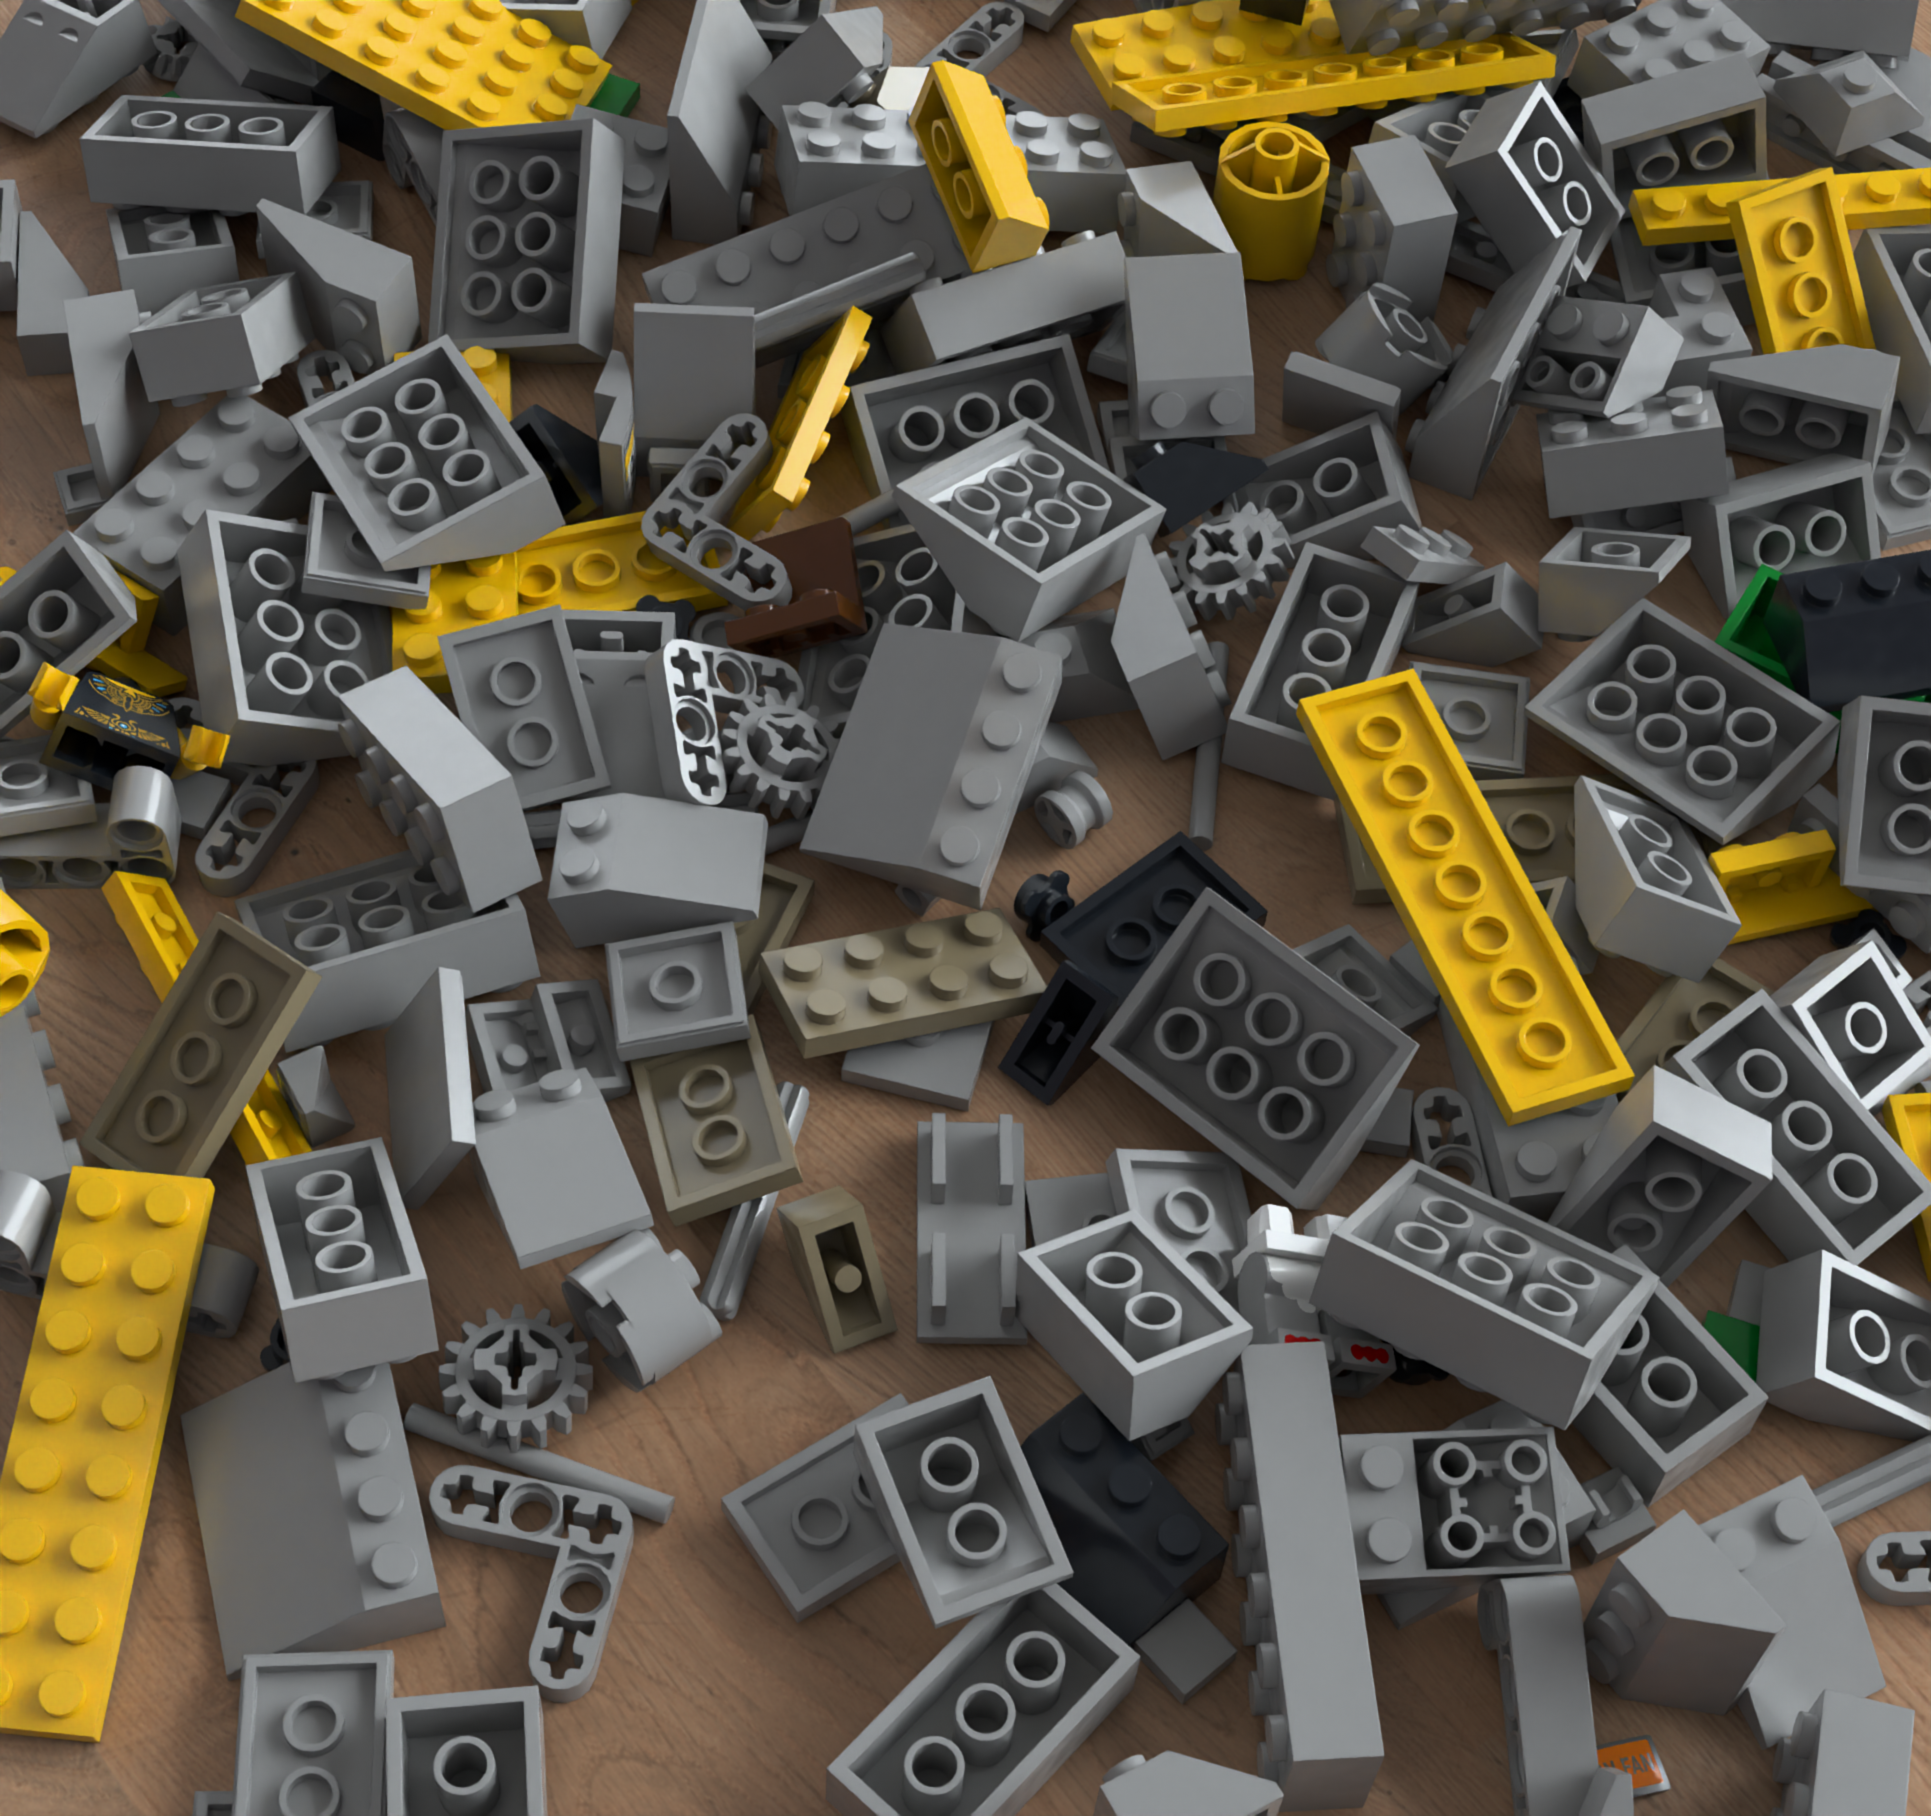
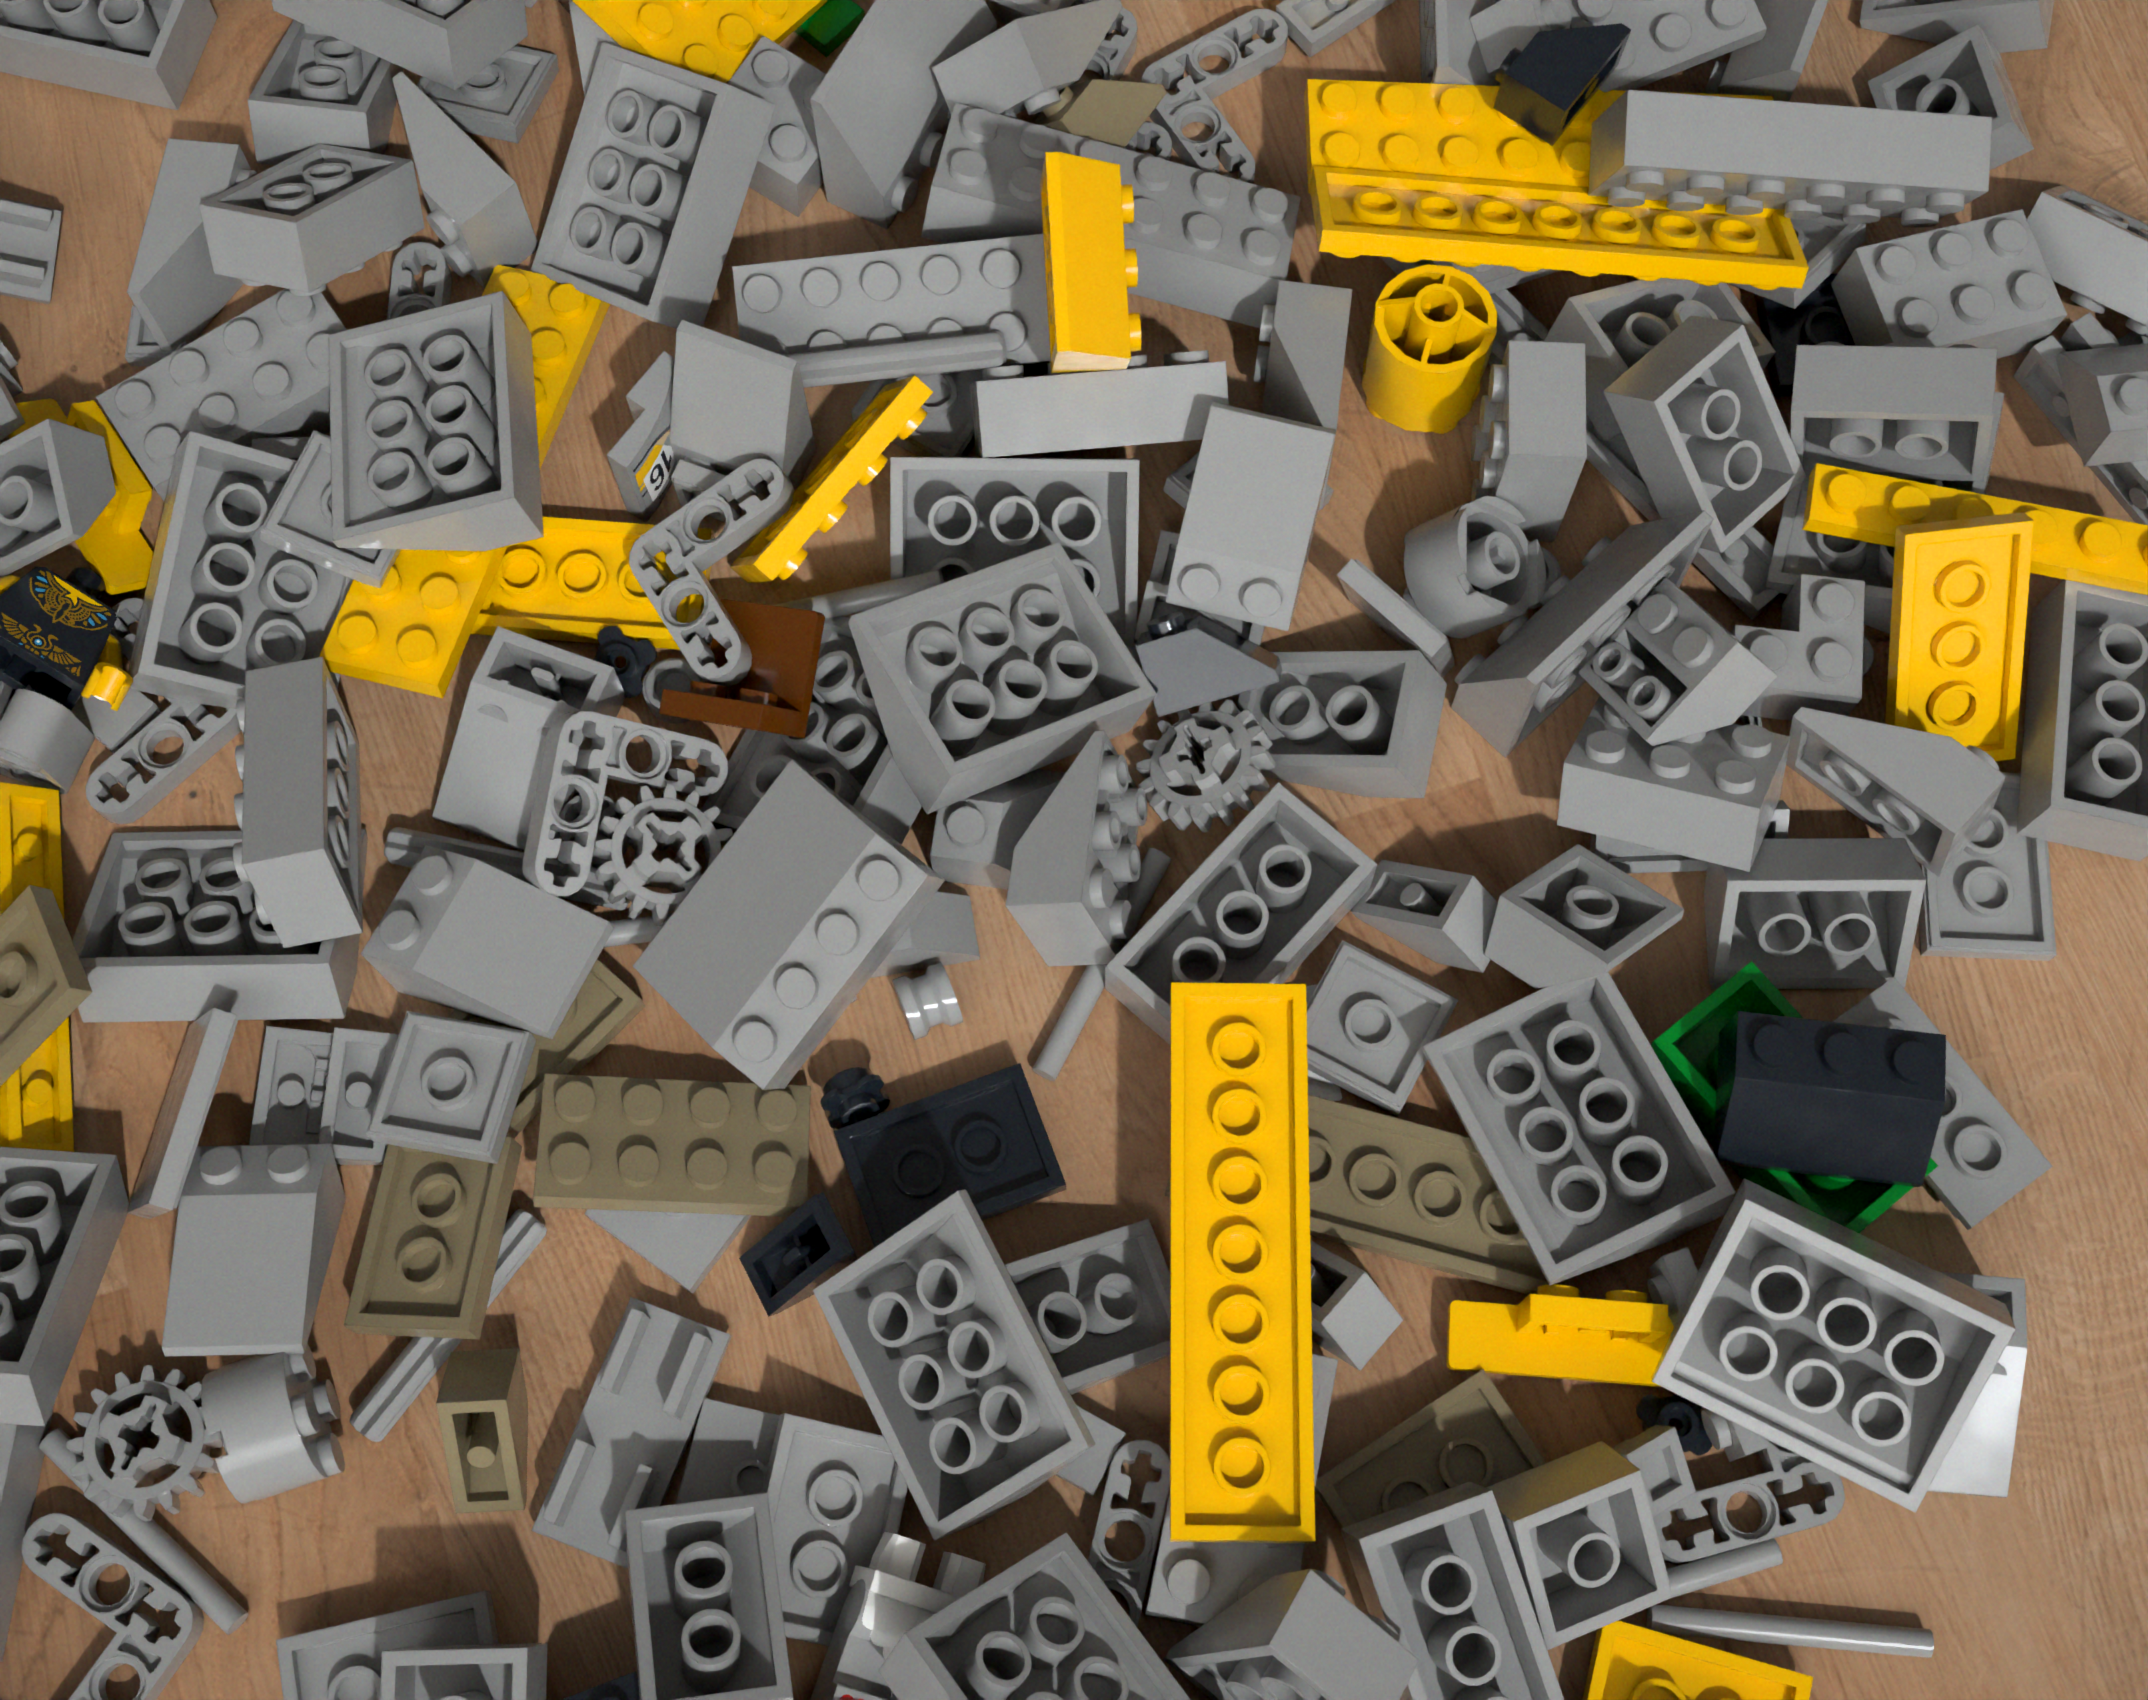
camera: 25 degrees right, 15 degrees up
light grey slope [17,211,90,376] -> none
light grey slope [276,1045,355,1148] -> none
light grey plate [437,604,611,812] -> none
black slope [509,404,603,527] -> none
light grey plate [1360,524,1485,584] -> none
light grey slope [1574,775,1742,983] -> none

